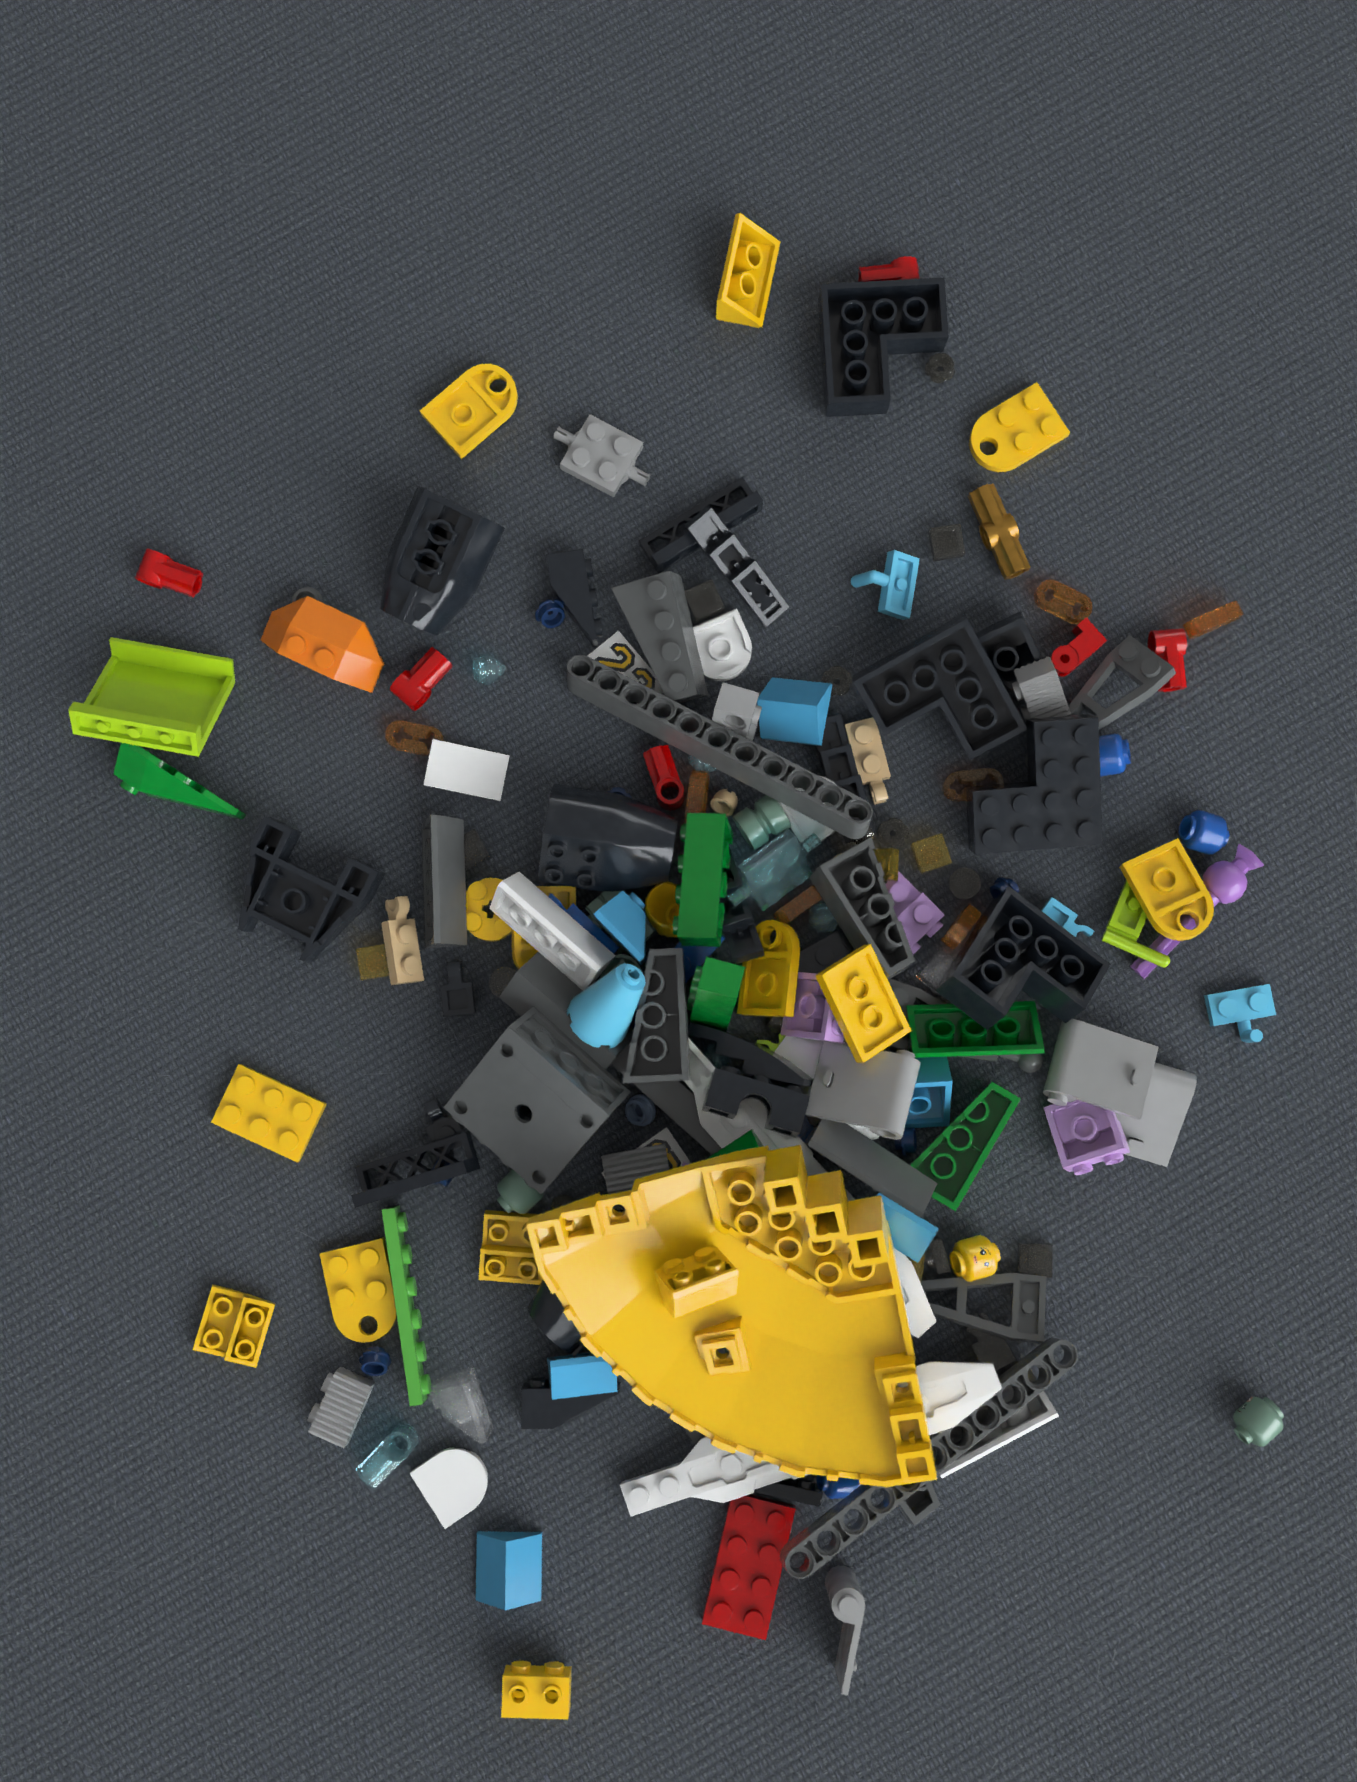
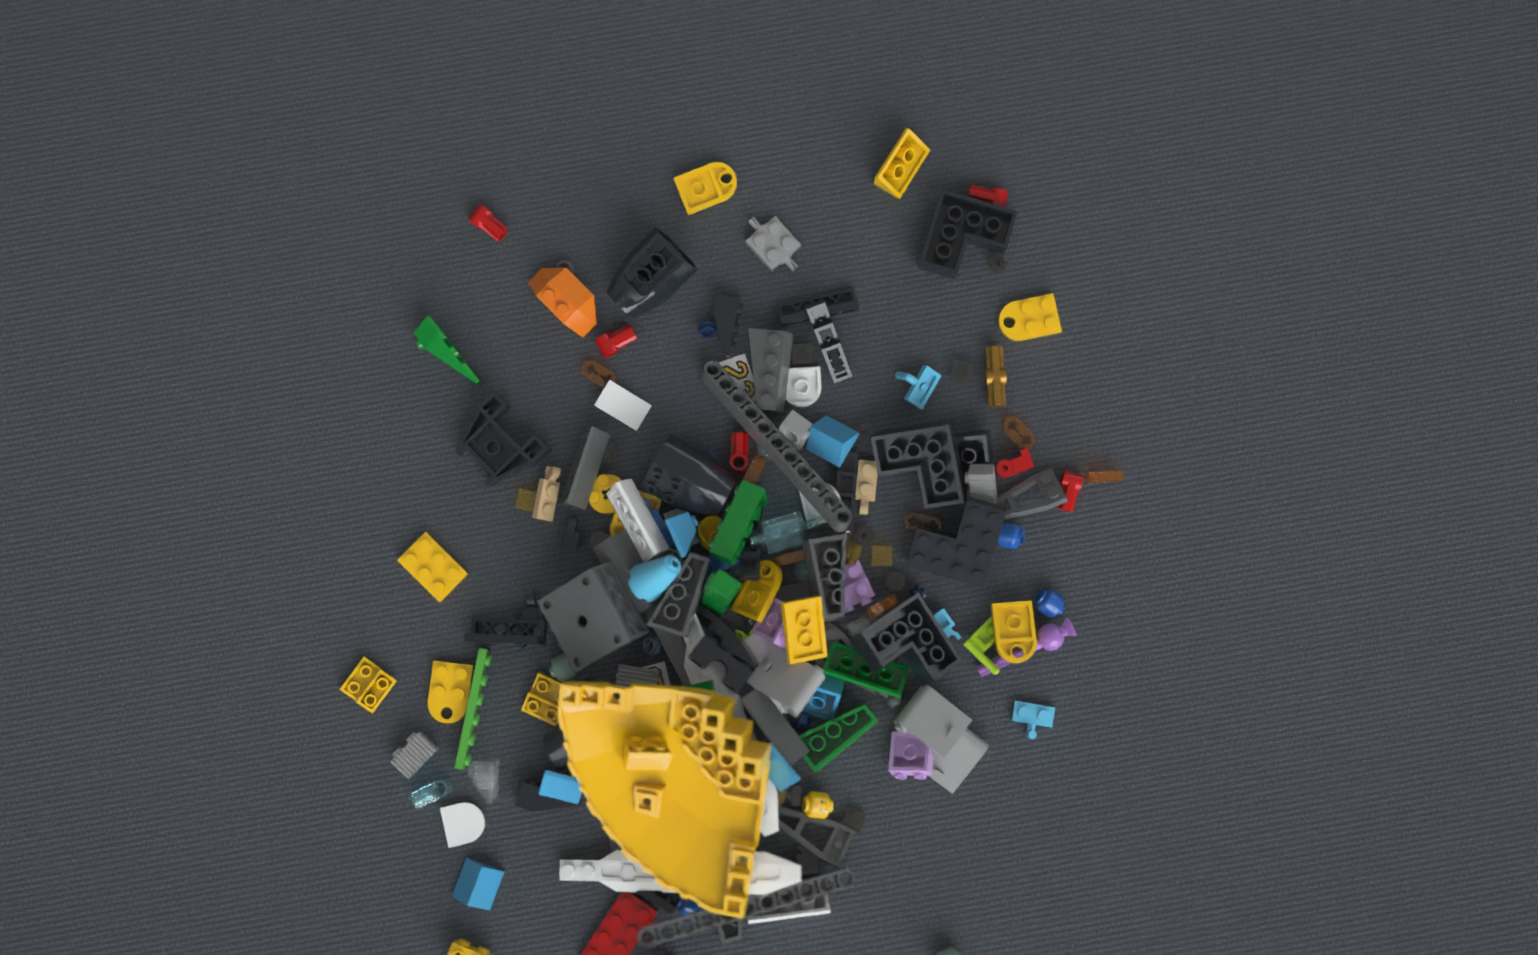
camera: 20 degrees right, 0 degrees up
lime panel [68,637,235,757] -> none
dark blue plate [359,1347,391,1376] -> none
clear light blue plate [472,654,506,685] -> none
tan hinge [710,789,738,816] -> none
sand green wheel [732,795,791,851] -> none

